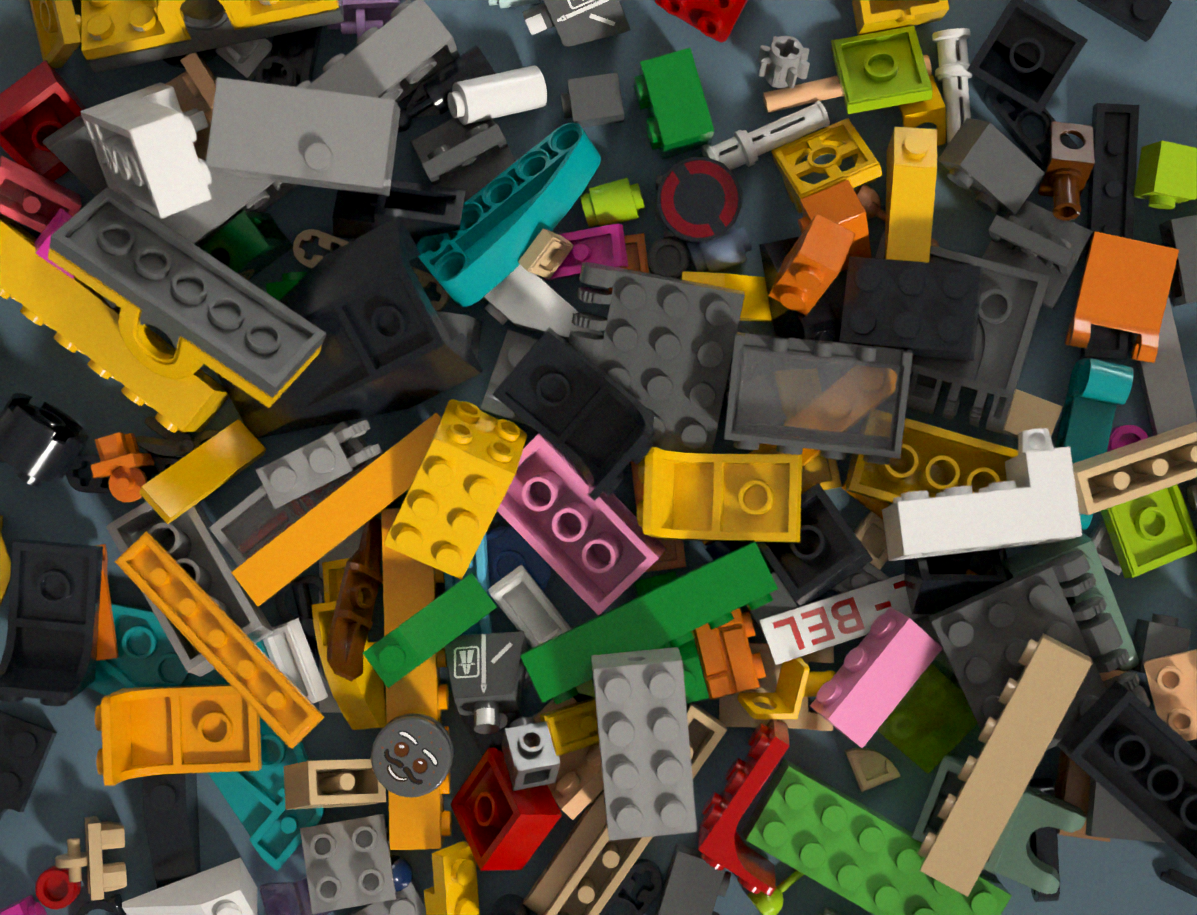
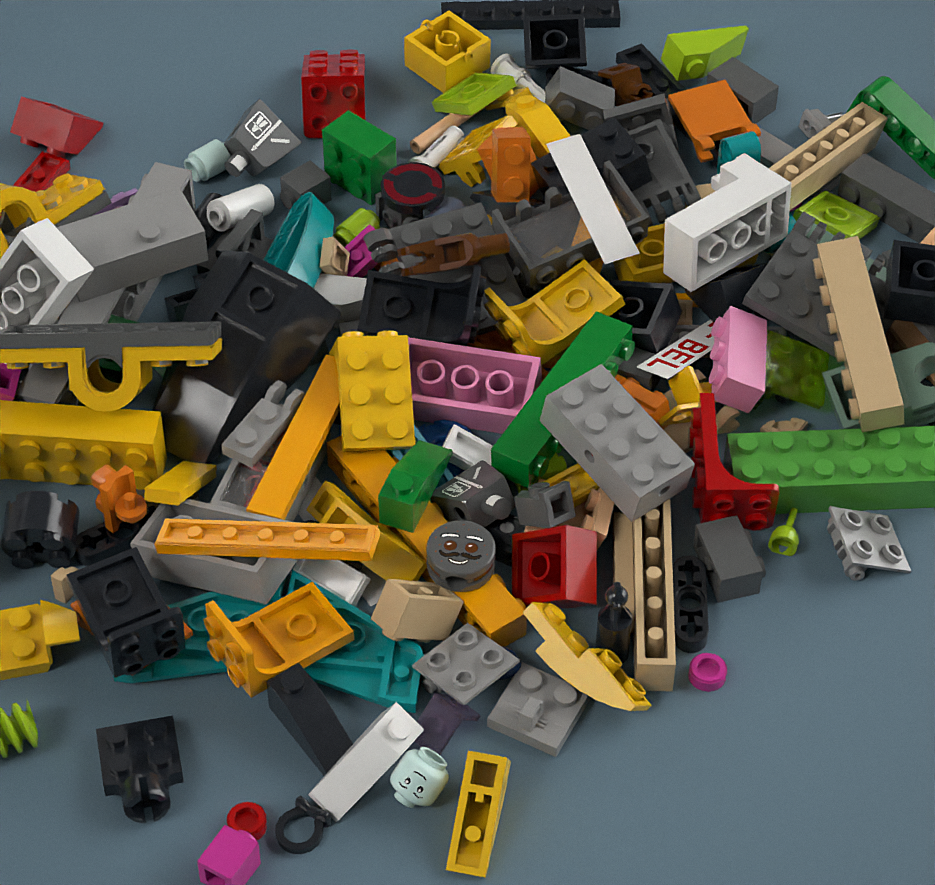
camera: 35 degrees left, 40 degrees down
tan hips [55,816,127,901] -> none
reddish brown piece [327,517,383,681] -> none
light grey gear [757,36,810,89] -> none
none -> tan tile [51,566,79,604]
none -> reddish brown connector [397,233,510,276]
none -> white sticker [546,134,640,264]

